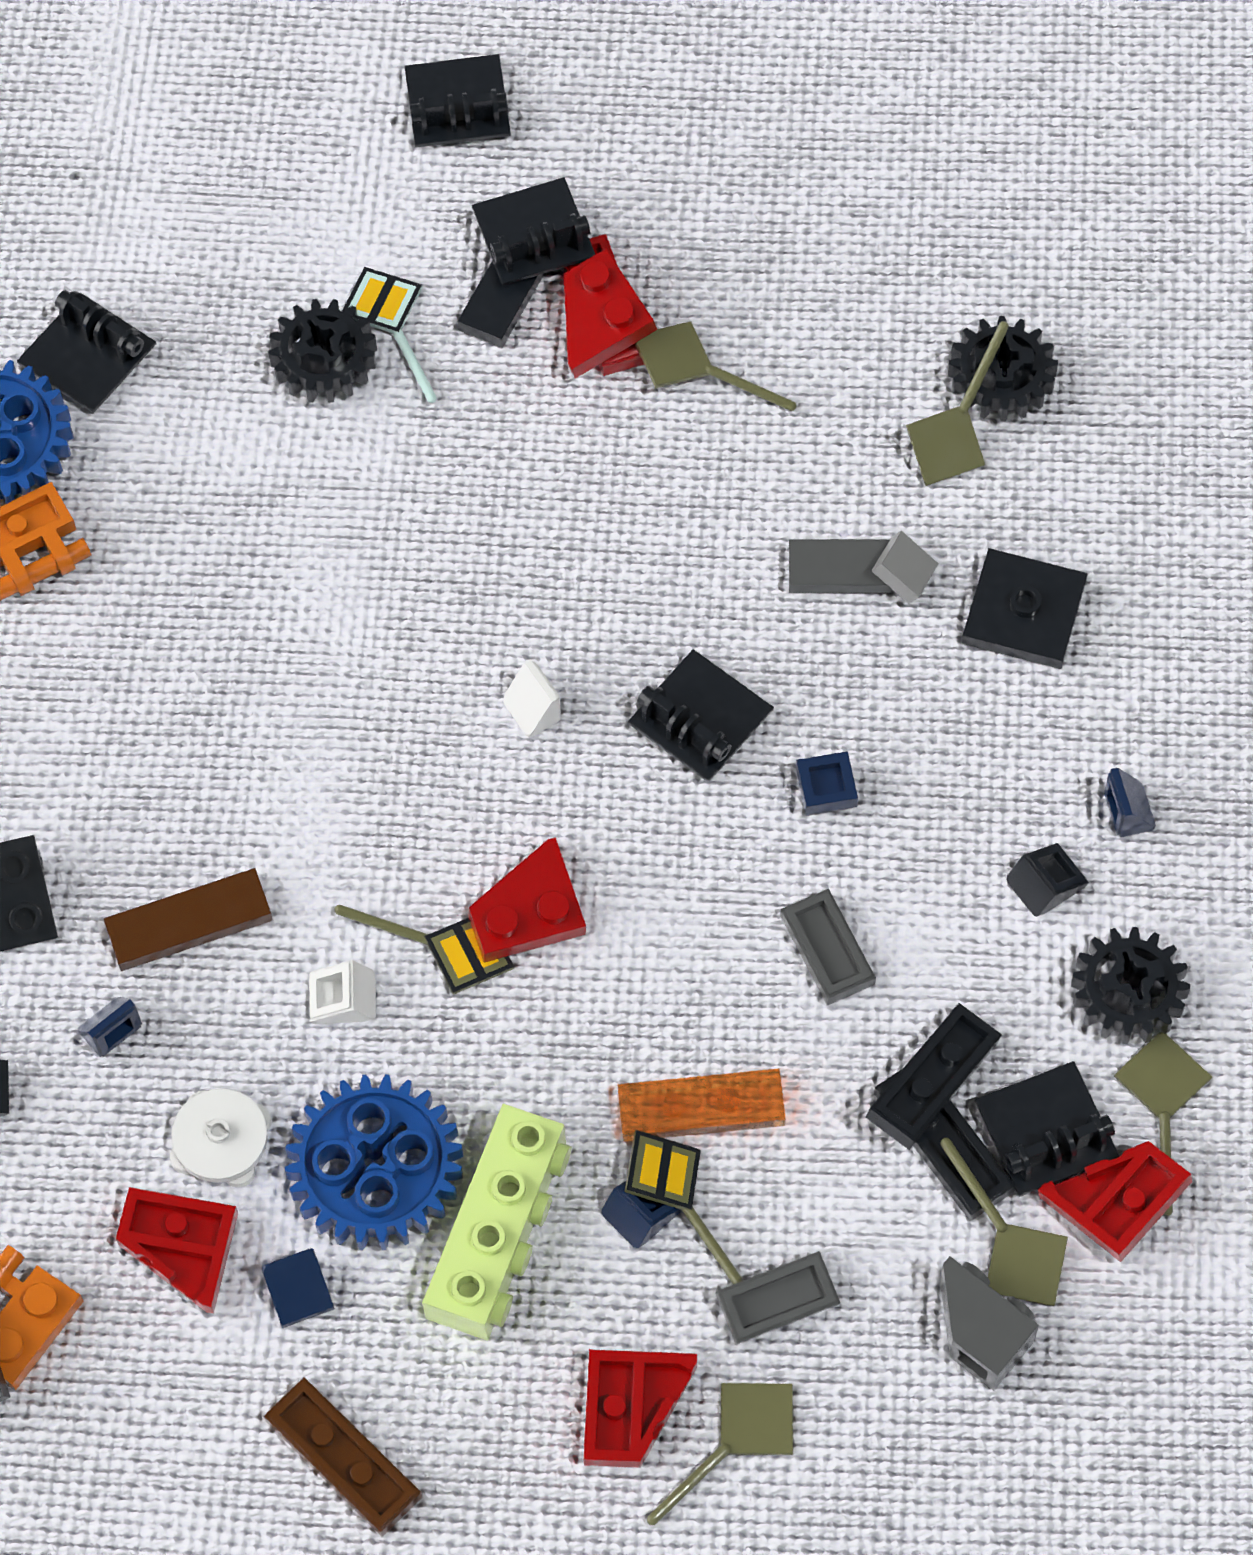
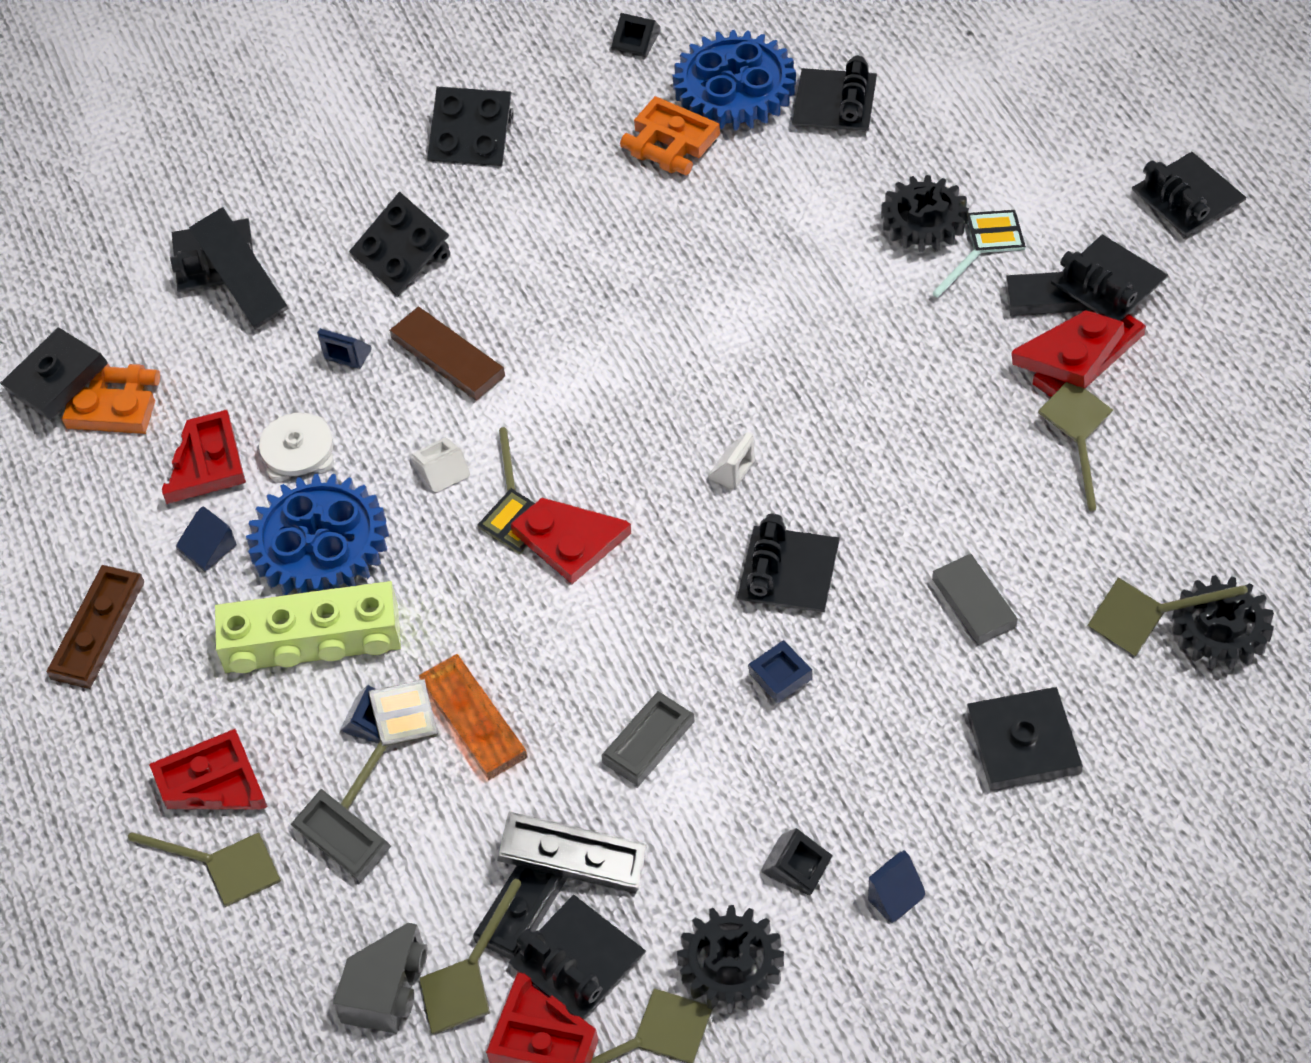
camera: 65 degrees right, 10 degrees down
light grey tile [872,530,939,604] -> none

